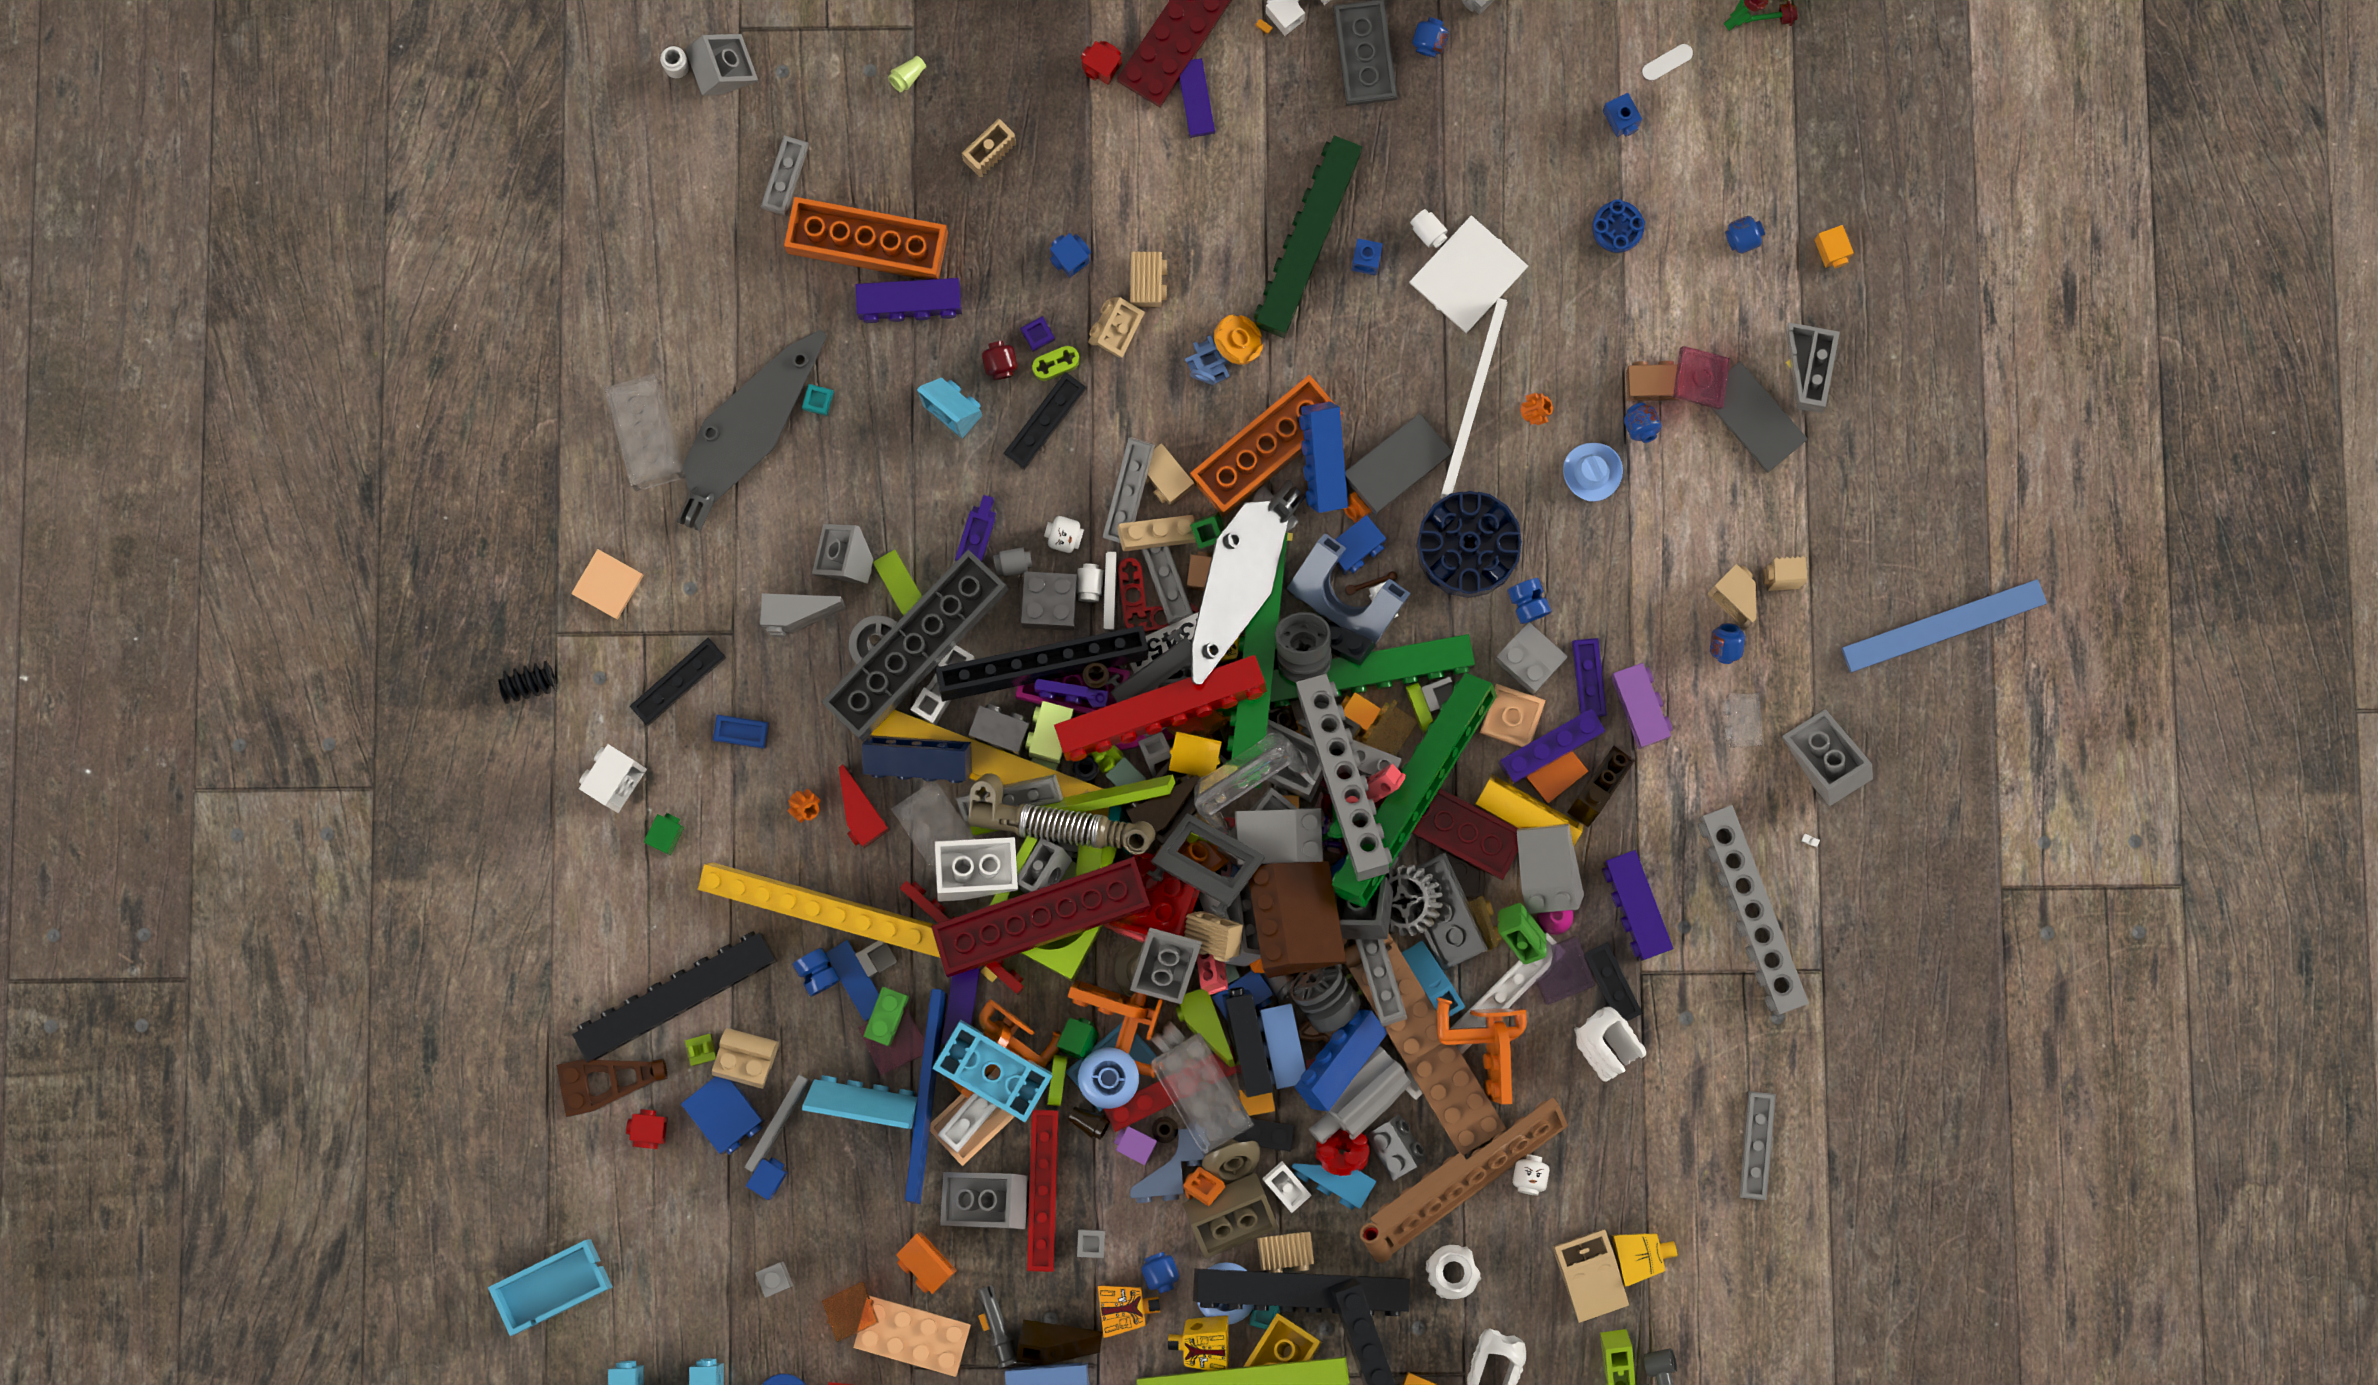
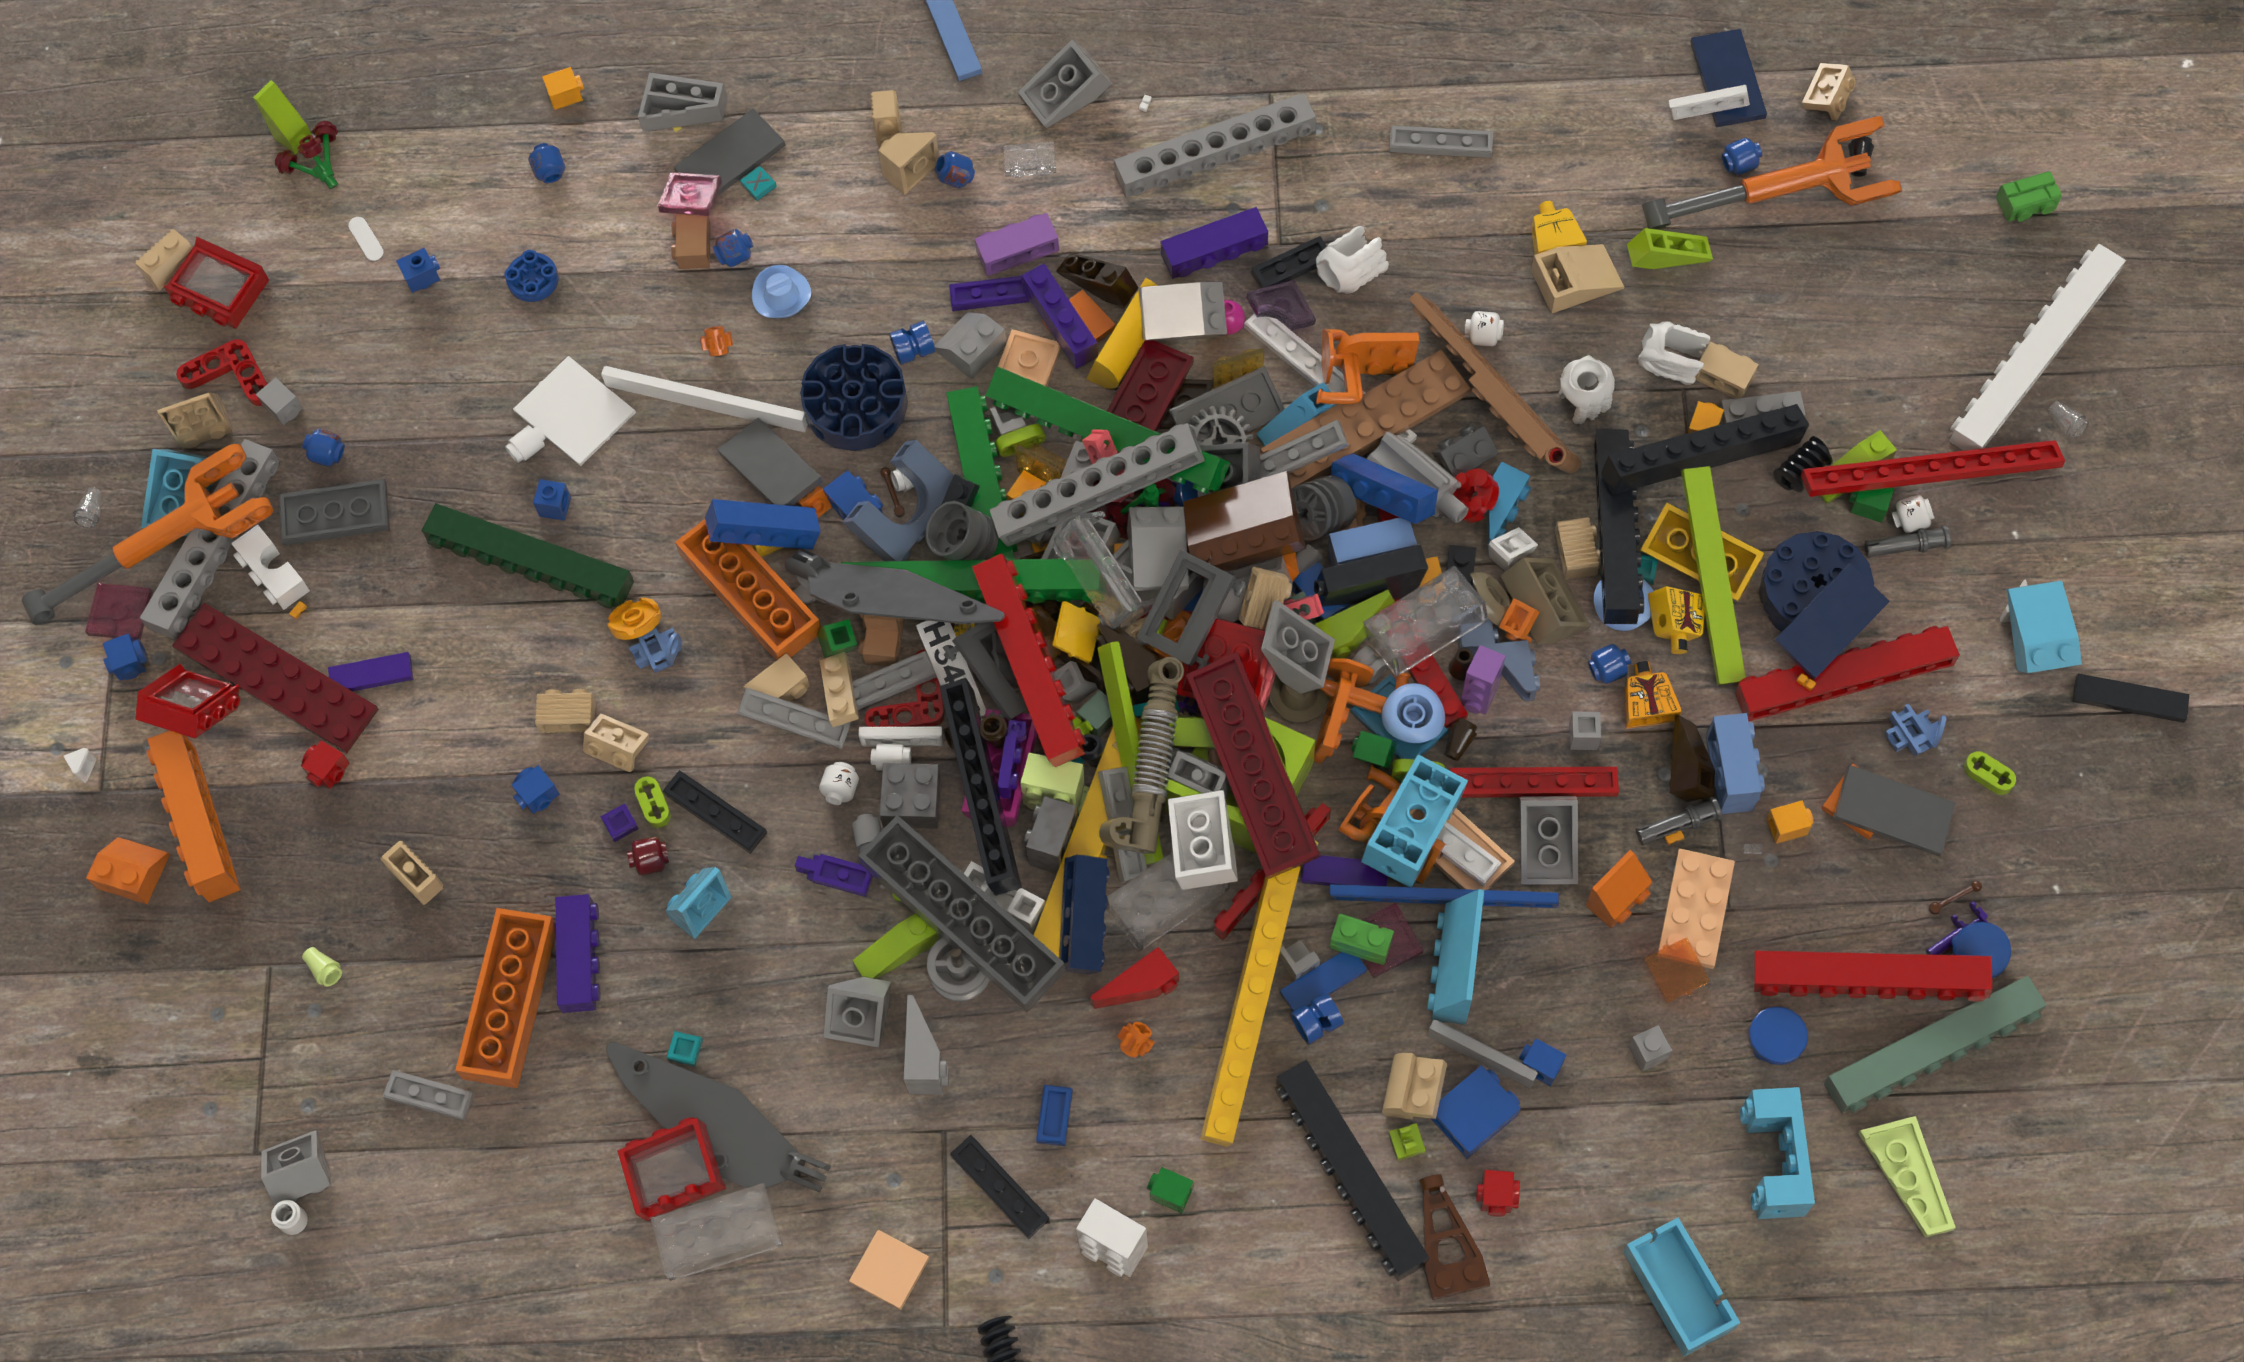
camera: 90 degrees left, 15 degrees down
bright green brick [1498,903,1547,965] -> none
none -> window [617,1117,727,1221]
none -> teal tile [740,166,777,201]

